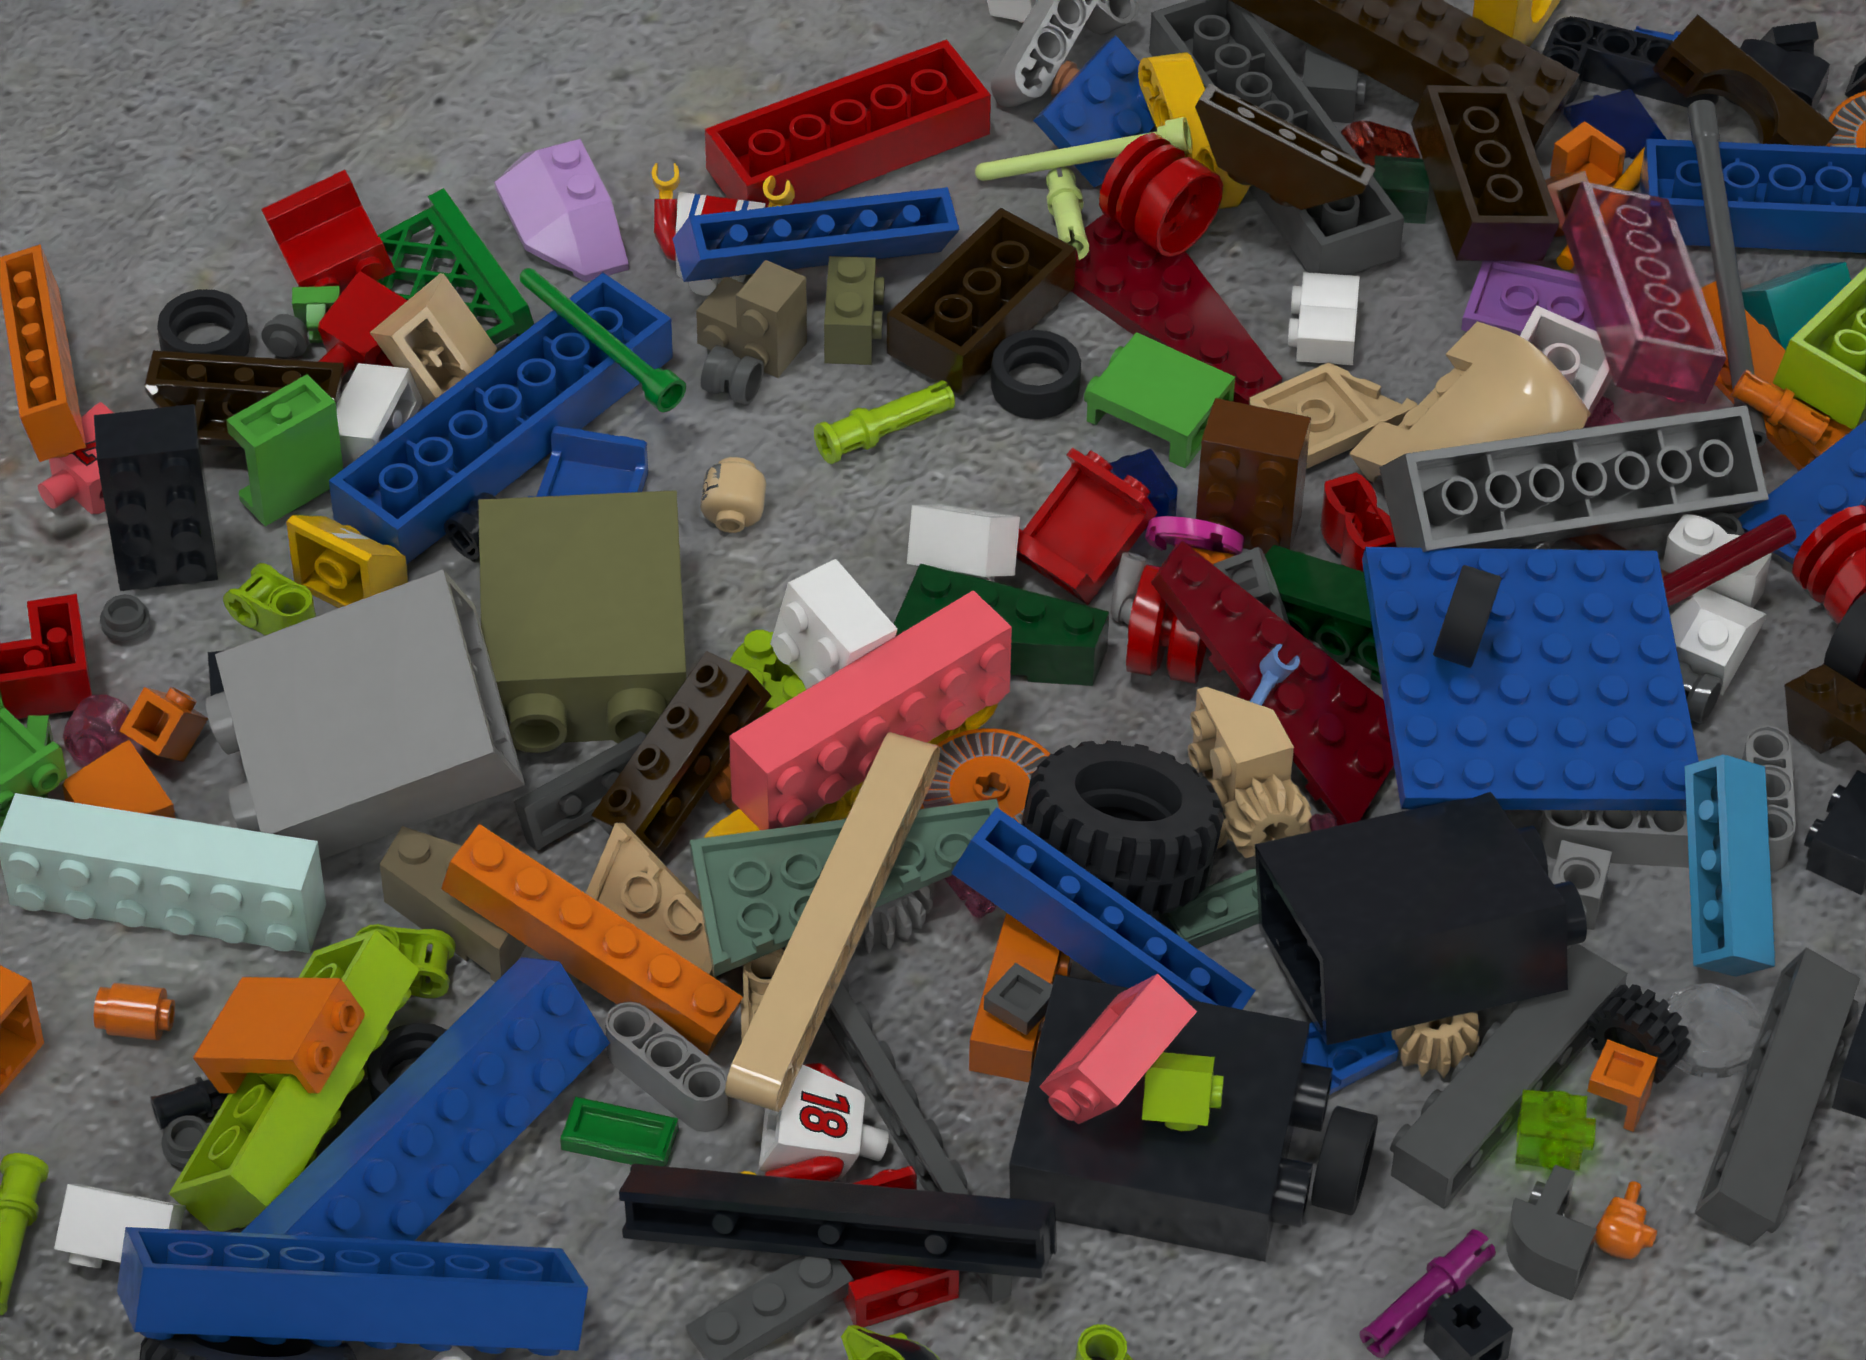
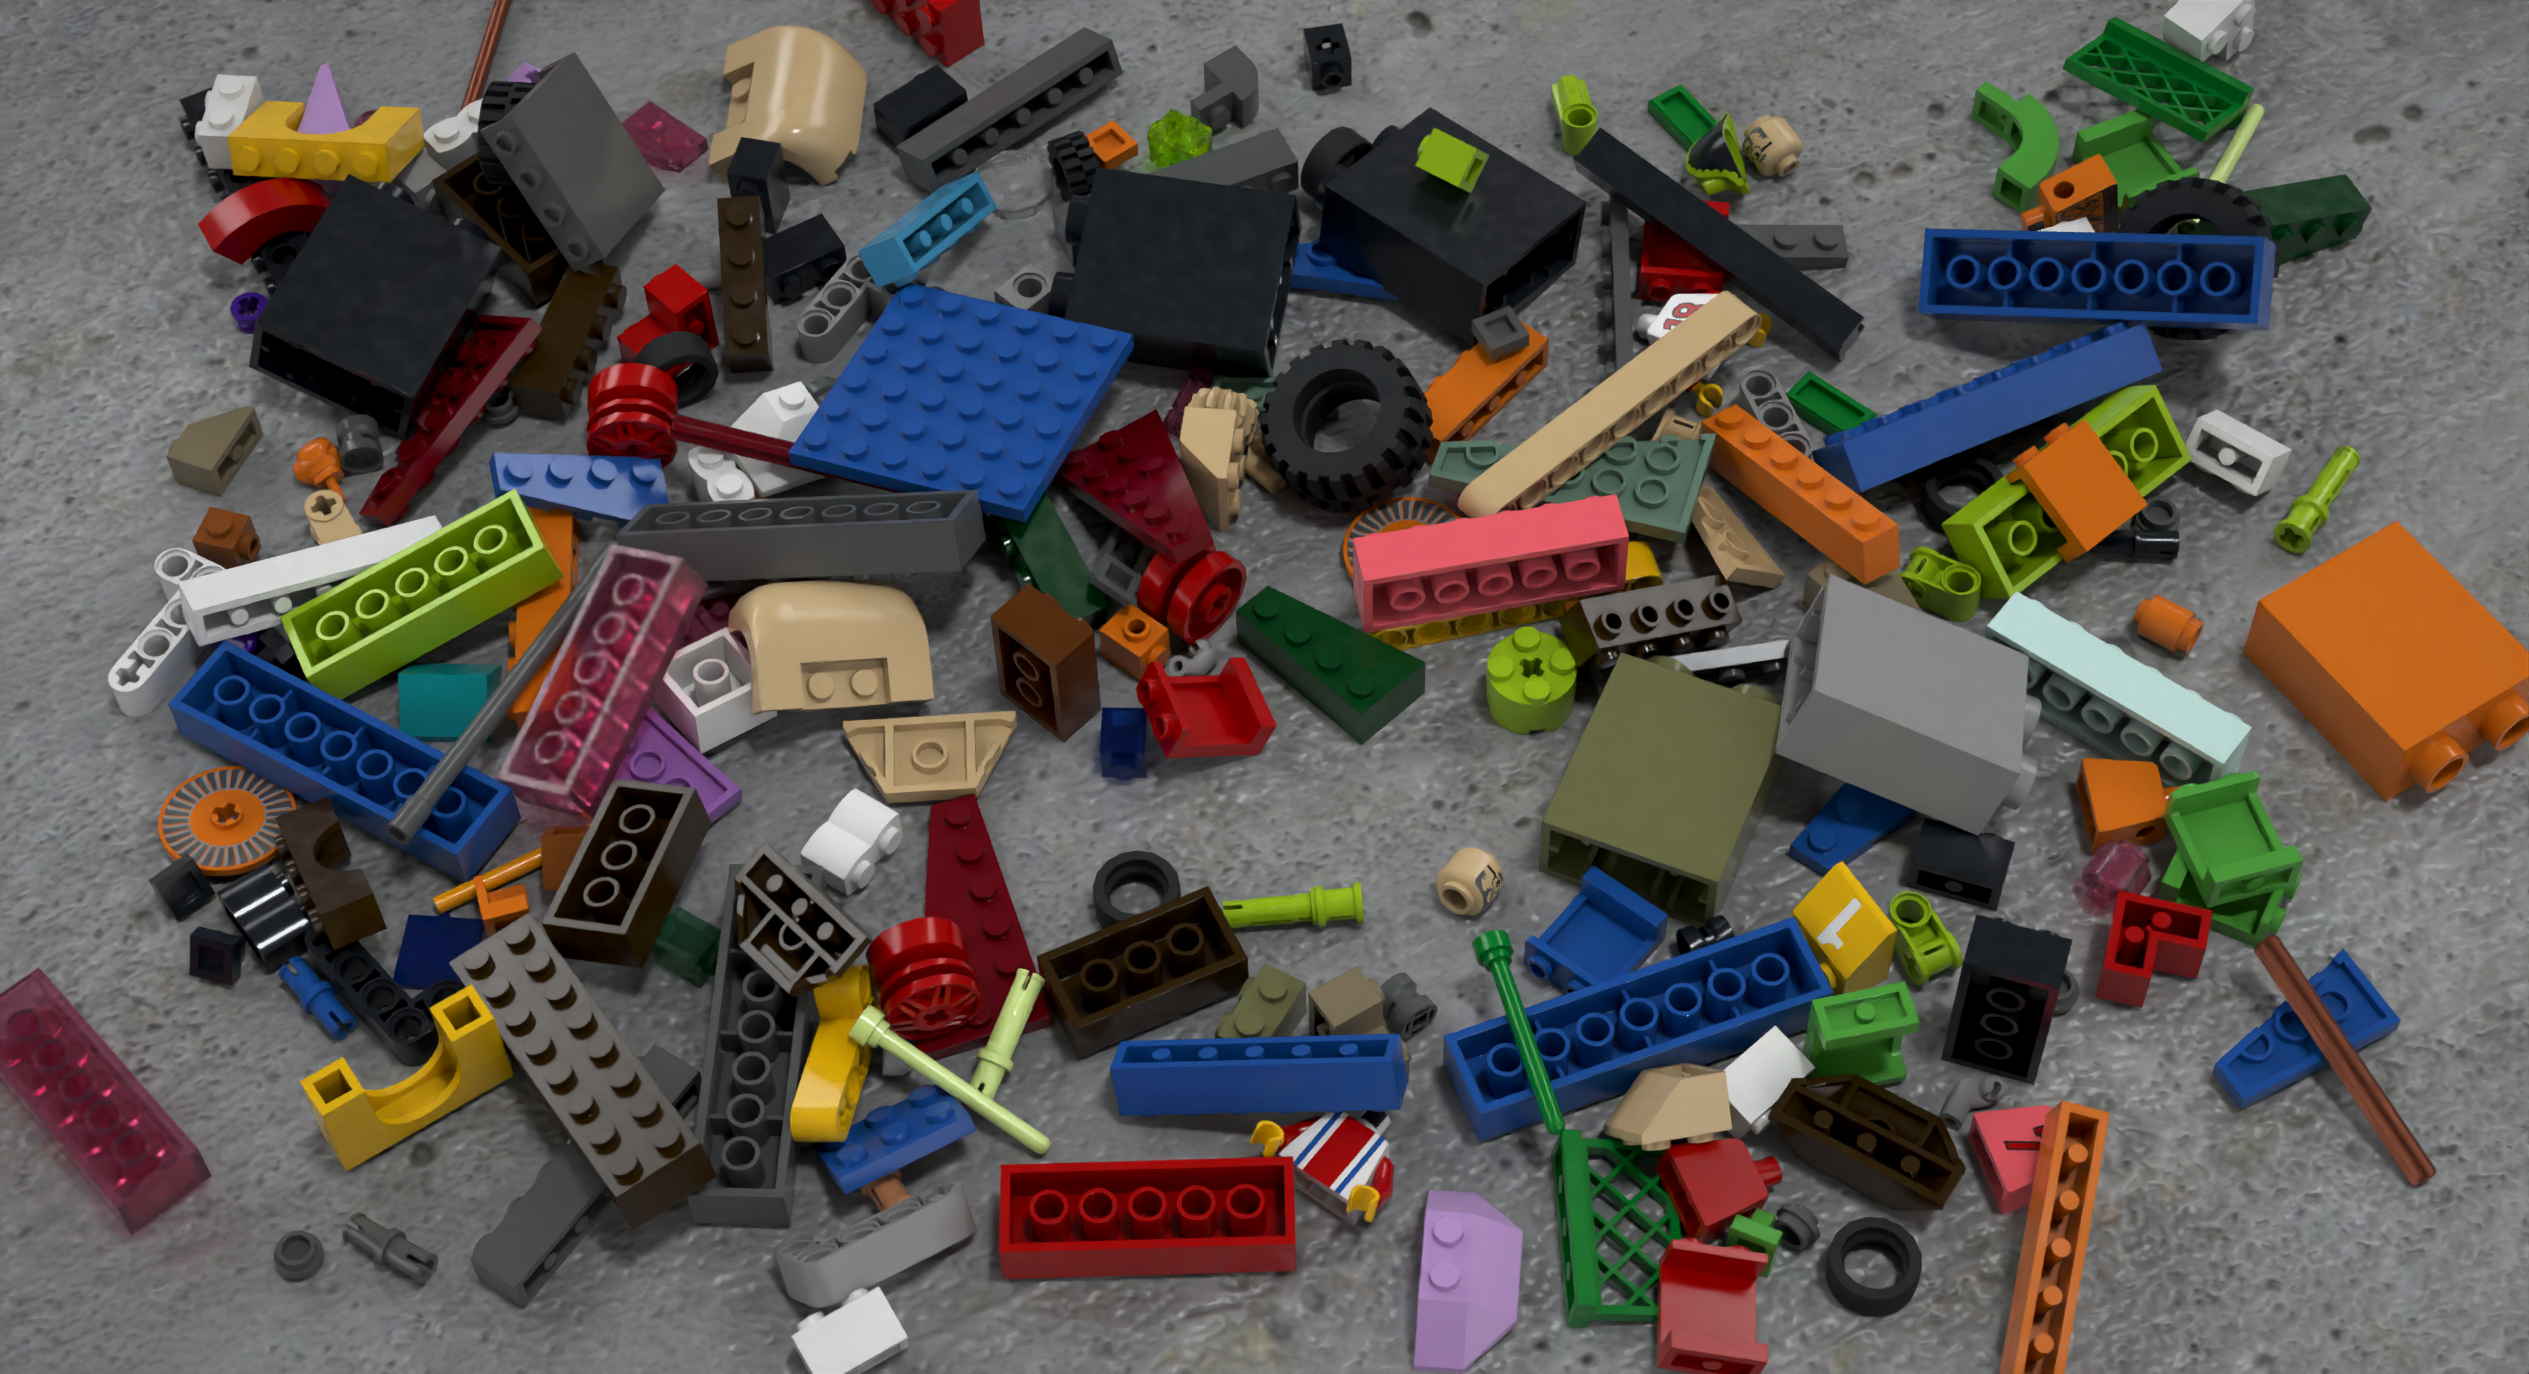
camera: 150 degrees left, 5 degrees up
orange brick [119,687,208,762] -> none
white brick [770,559,898,690] -> none
white brick [907,504,1020,582] -> none
blue brick [951,807,1256,1010] -> none
coral window [1039,974,1197,1124] -> none
bright green panel [1084,332,1235,468] -> none
dark pink tile [1145,516,1245,556] -> none
medium blue hand [1250,644,1300,706] -> none
red brick [1320,472,1397,572] -> none
clear red beam [1341,120,1420,176] -> none
magenta pin [1359,1229,1496,1358] -> none
black tyre [1433,565,1502,668] -> none
orange piece [1595,1181,1657,1260] -> none
orange pin [1730,369,1831,445] -> none

